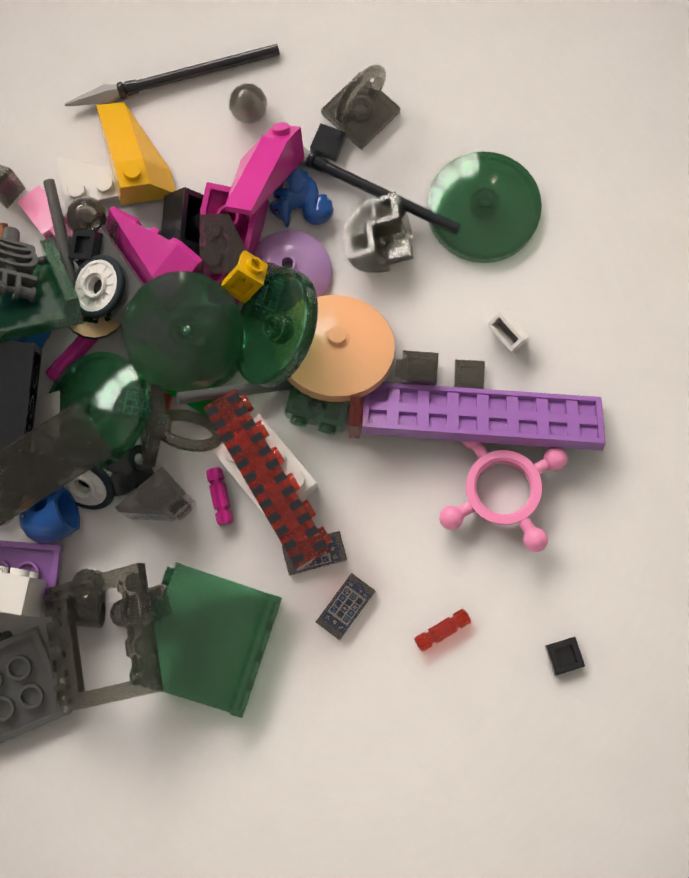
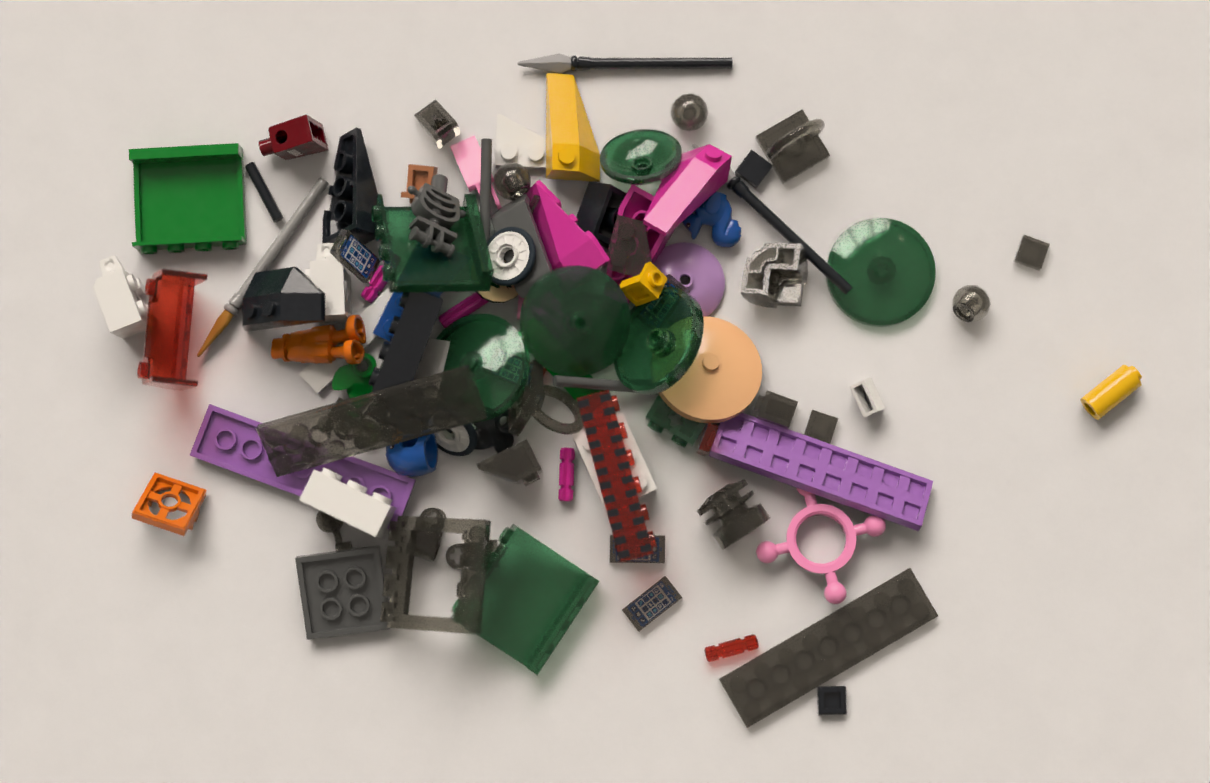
camera: 10 degrees right, 5 degrees up
black tile [68,230,103,262] -> none
none -> clear green dish [600,129,682,185]
none -> clear smoke wheel [696,479,770,550]
none -> clear smoke plate [719,568,938,728]
none -> clear smoke piece [952,285,991,323]
none -> clear smoke tile [1014,235,1050,270]

